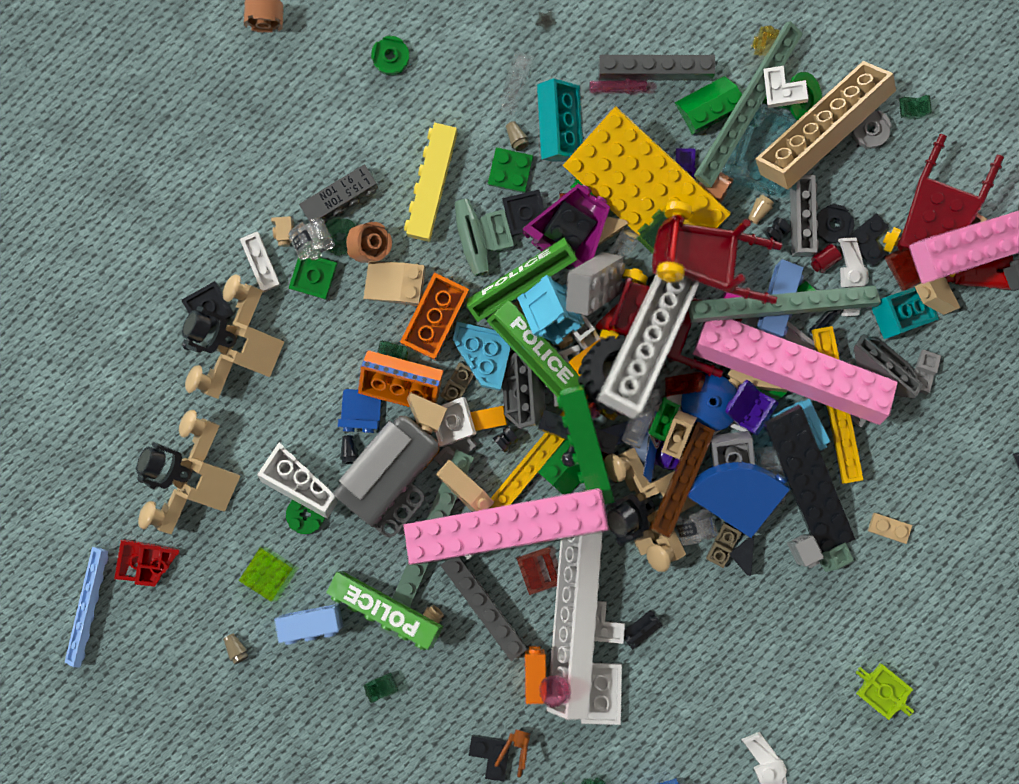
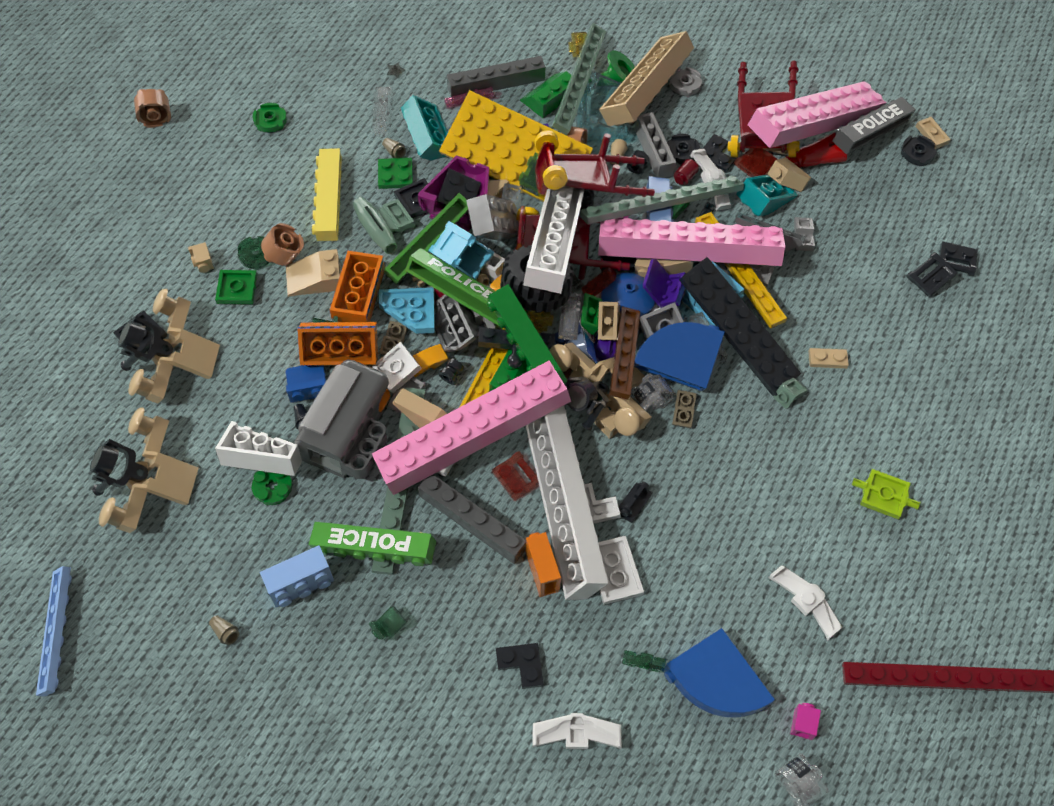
camera: 20 degrees left, 25 degrees down
red slope [114,539,180,587] -> none
clear neon green plate [239,547,293,602] -> none
white plate [240,232,281,293] -> none
clear brick [288,218,335,260] -> none
dark grey brick [299,164,379,227] -> none
tan slope [407,393,447,434] -> none
dark orange plant [495,729,531,778] -> none
clear pink hair [540,675,571,708] -> none
black slope [729,536,754,576] -> none
white plate [764,66,808,108] -> none
light grey brick [787,534,823,568] -> none
clear green bracket [899,95,932,119] -> none

